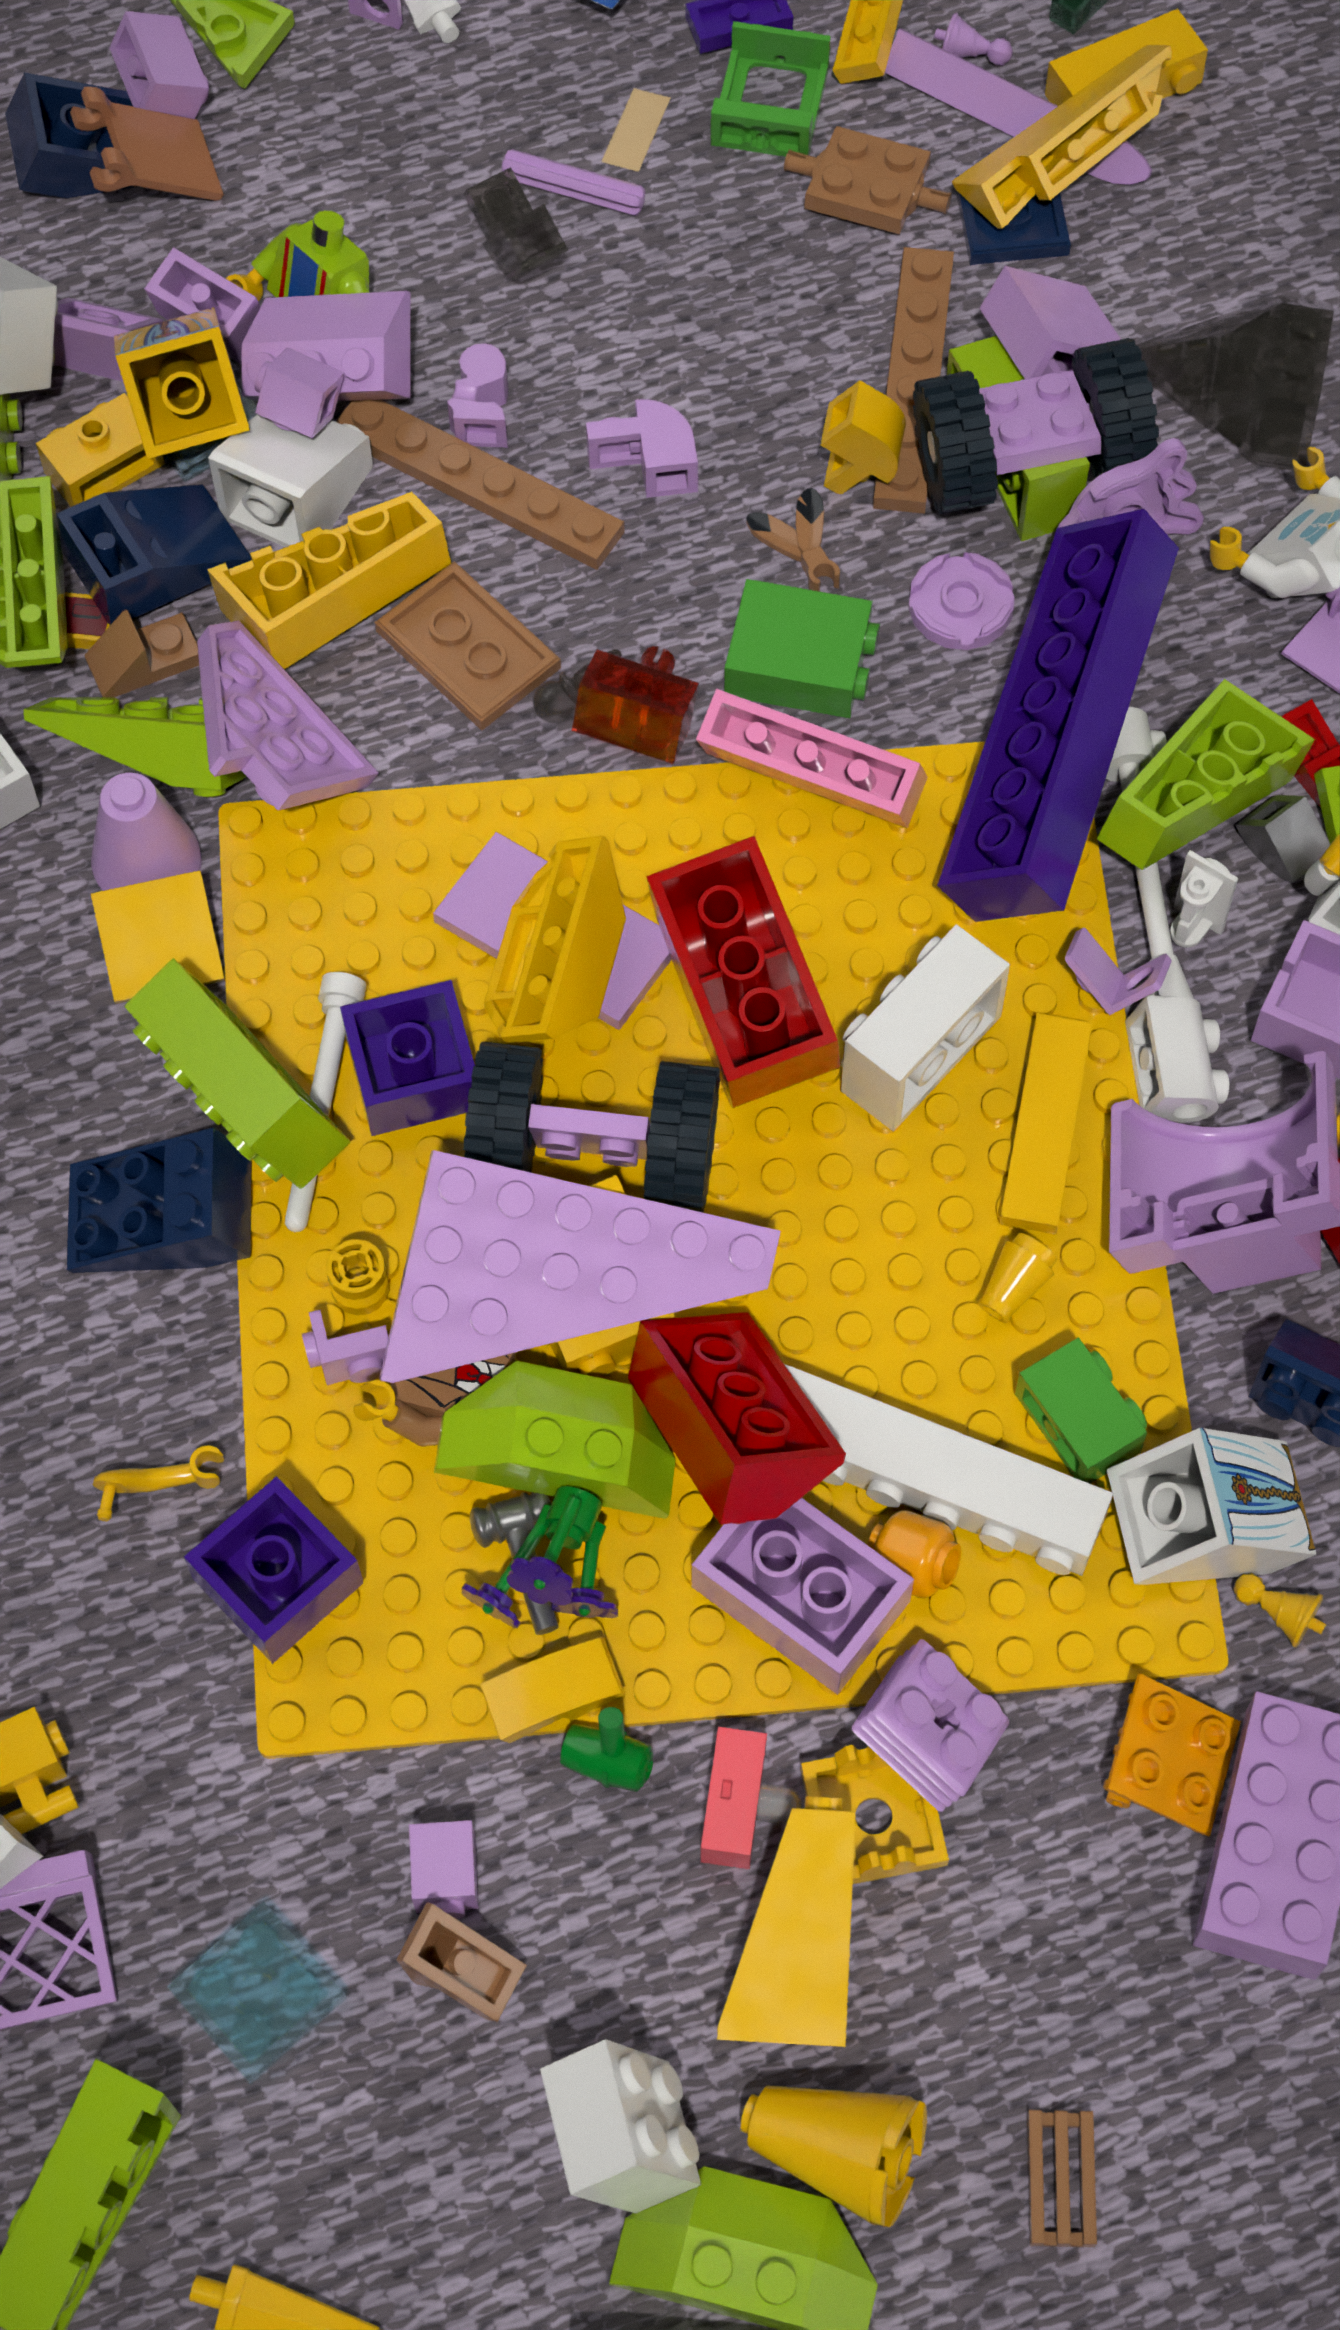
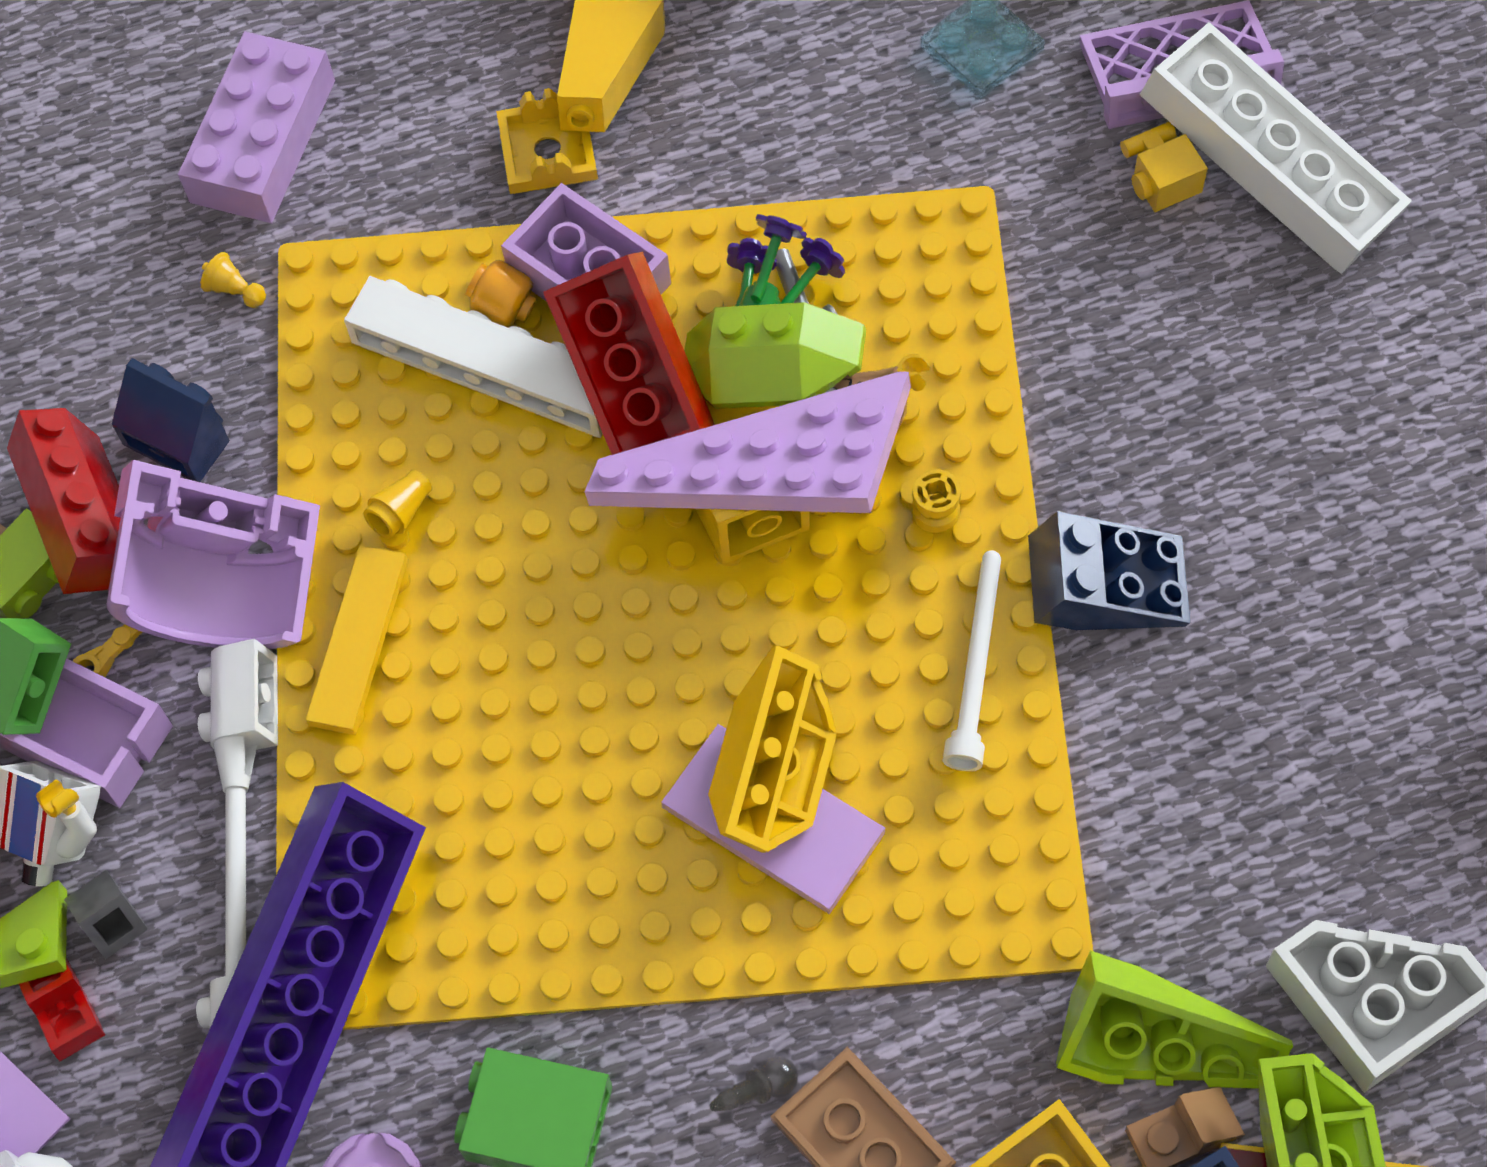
camera: 175 degrees left, 0 degrees up
yellow tile [90,870,225,1004] -> none
lavender cone [91,773,202,891] -> none
yellow piece [92,1445,224,1522] -> none
lime brick [124,958,351,1189] -> none
dark purple brick [184,1476,364,1664] -> none
lavender wing [197,620,379,810] -> none
lavender bracket [302,1310,389,1385] -> none
dark purple brick [340,980,475,1136] -> none
medium nougat slope [396,1902,527,2022] -> none
lavender brick [409,1820,478,1919] -> none
black plate [463,1042,720,1212] -> none
yellow slope [480,1637,625,1743] -> none
green piece [560,1707,653,1792] -> none
clear red brick [572,646,699,764] -> none
red brick [646,836,840,1108] -> none
bright pink brick [696,689,928,828] -> none
coral piece [701,1727,802,1869] -> none
white brick [841,924,1010,1132] -> none
lavender brick [852,1639,1009,1812] -> none
bright green brick [1015,1337,1147,1483] -> none
lavender bracket [1065,928,1172,1015] -> none
lime wedge [1097,679,1315,870] -> none
light orange hinge [1103,1673,1241,1837] -> none
white slope [1107,1428,1317,1585] -> none
white hinge [1170,850,1238,948] -> none

